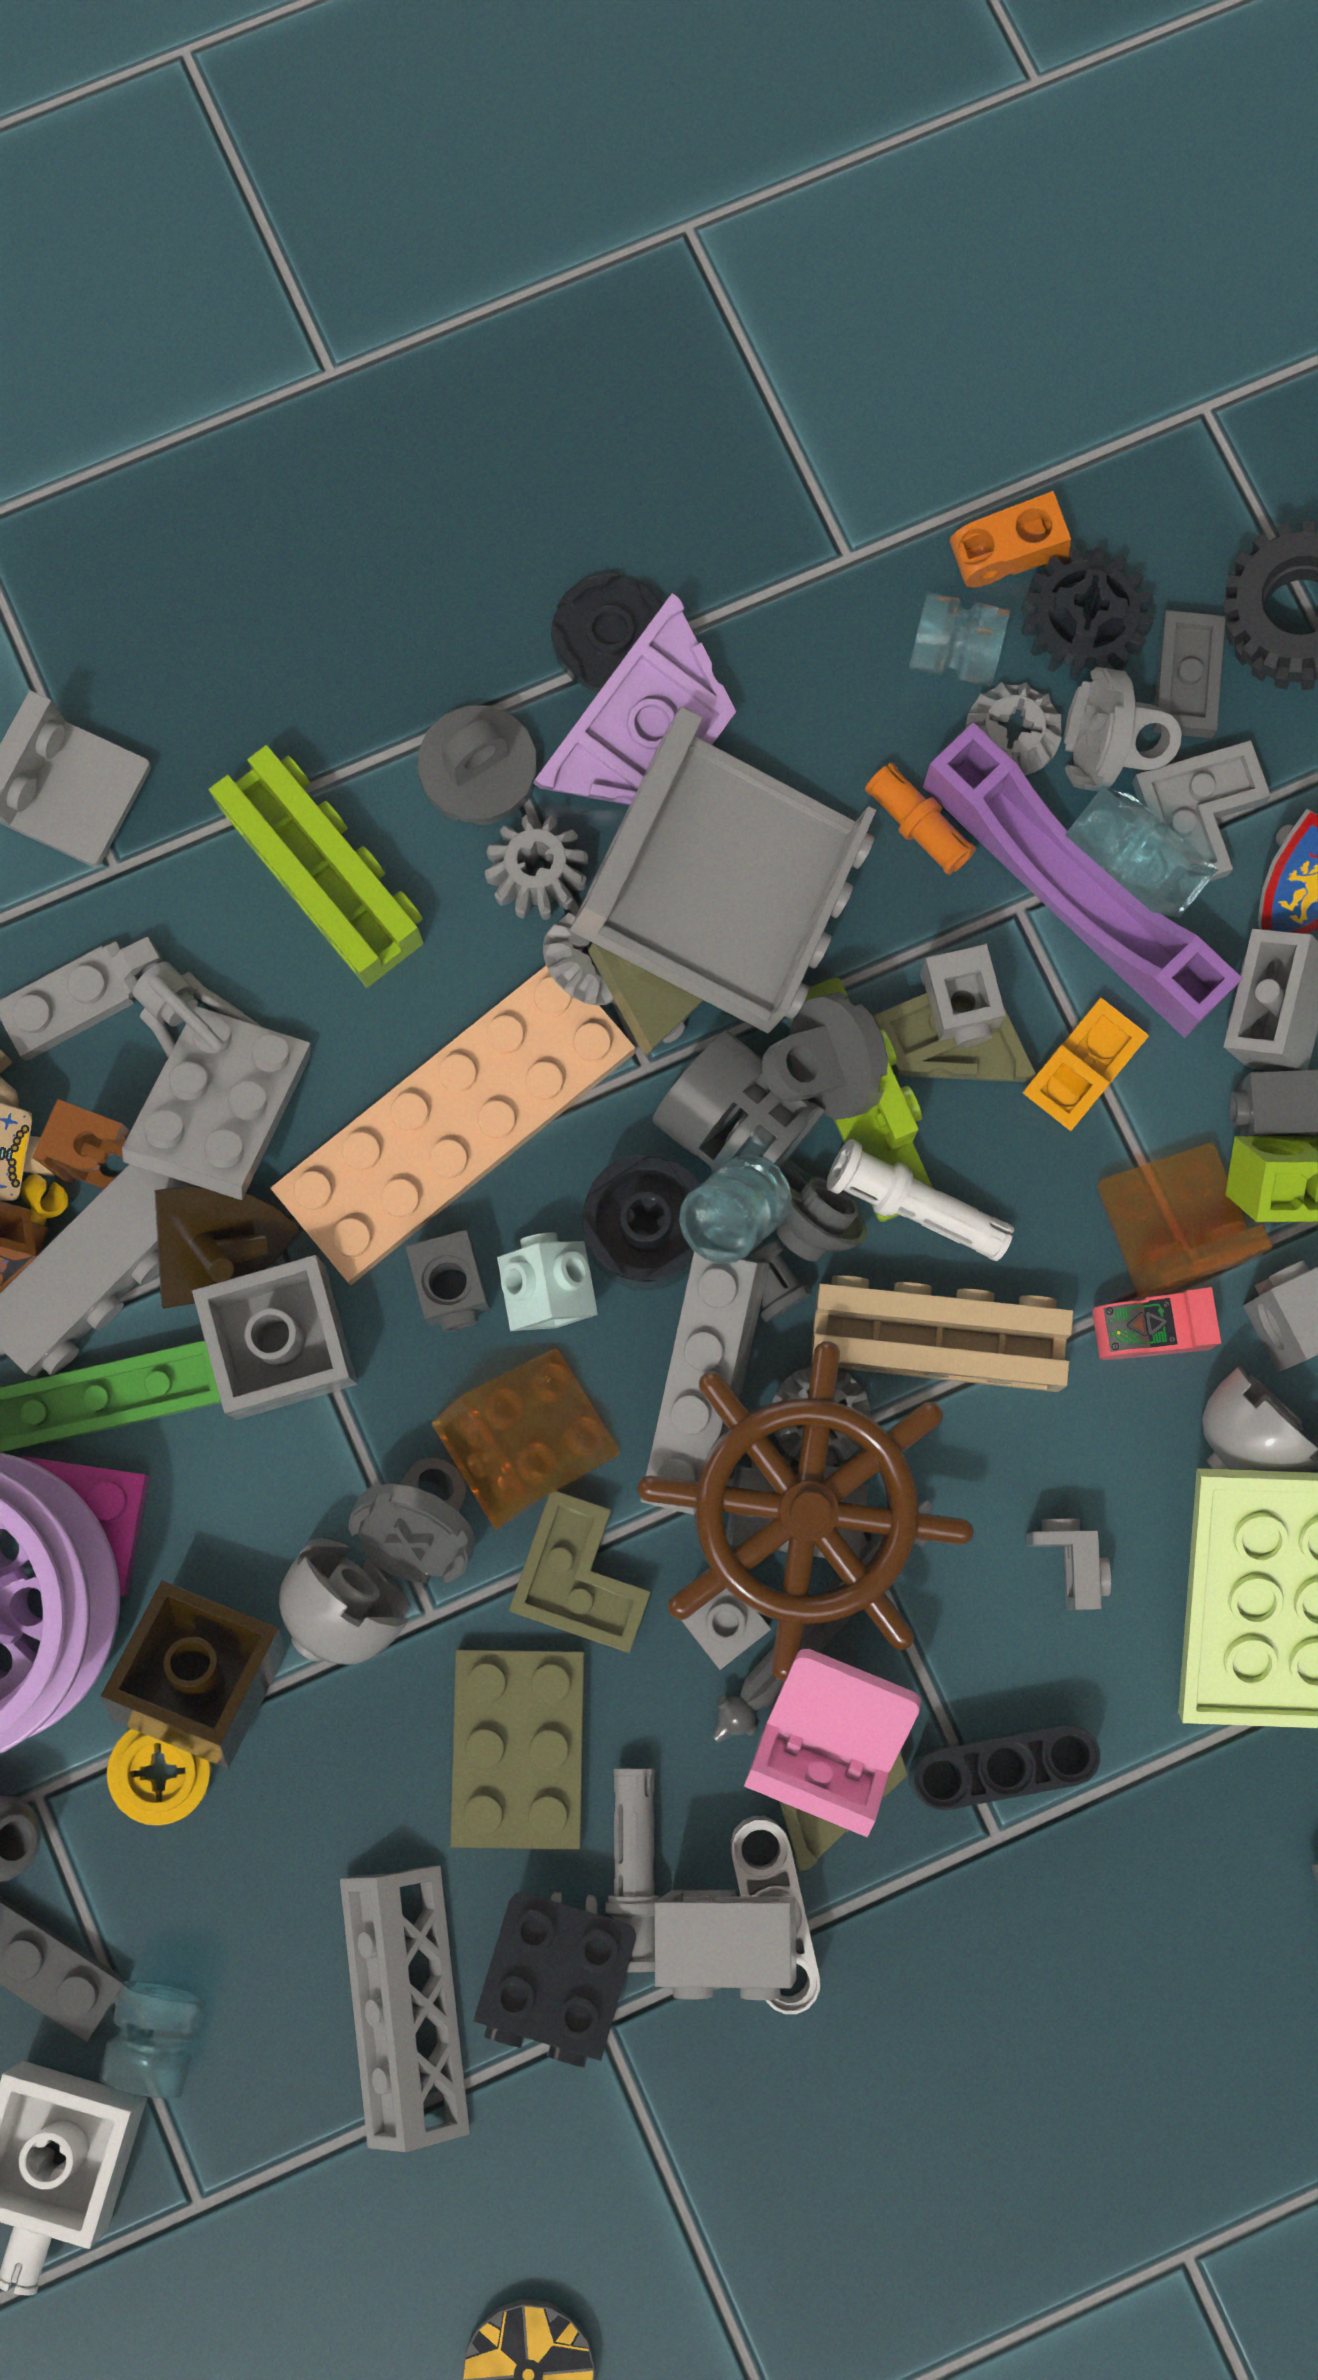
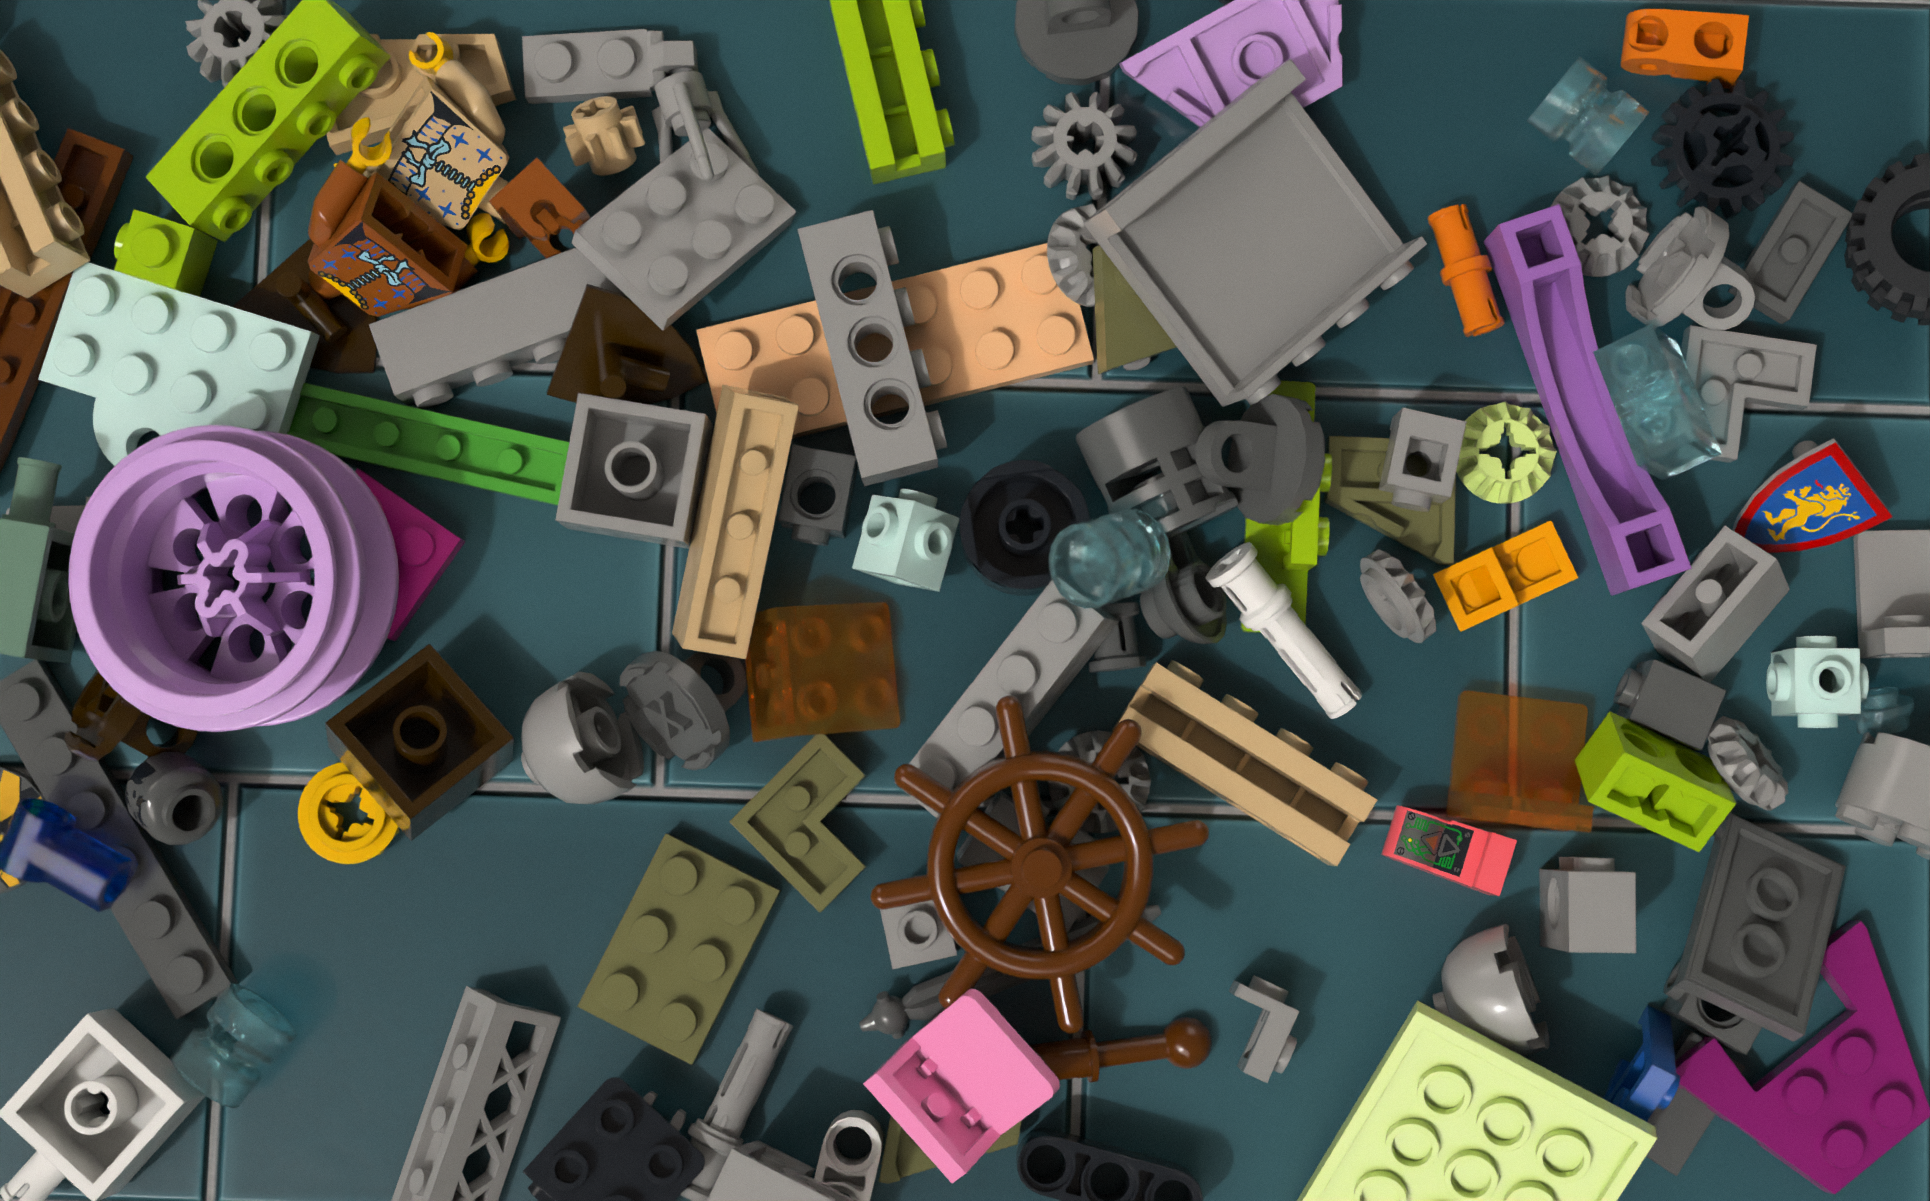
camera: 25 degrees right, 5 degrees up
none -> tan gear [563,96,645,176]
none -> tan brick [672,385,799,659]
none -> light grey brick [798,210,947,486]
none -> reddish brown pin [1028,1017,1212,1083]
none -> light grey gear [1360,549,1436,643]
none -> yellowish green gear [1456,402,1557,504]

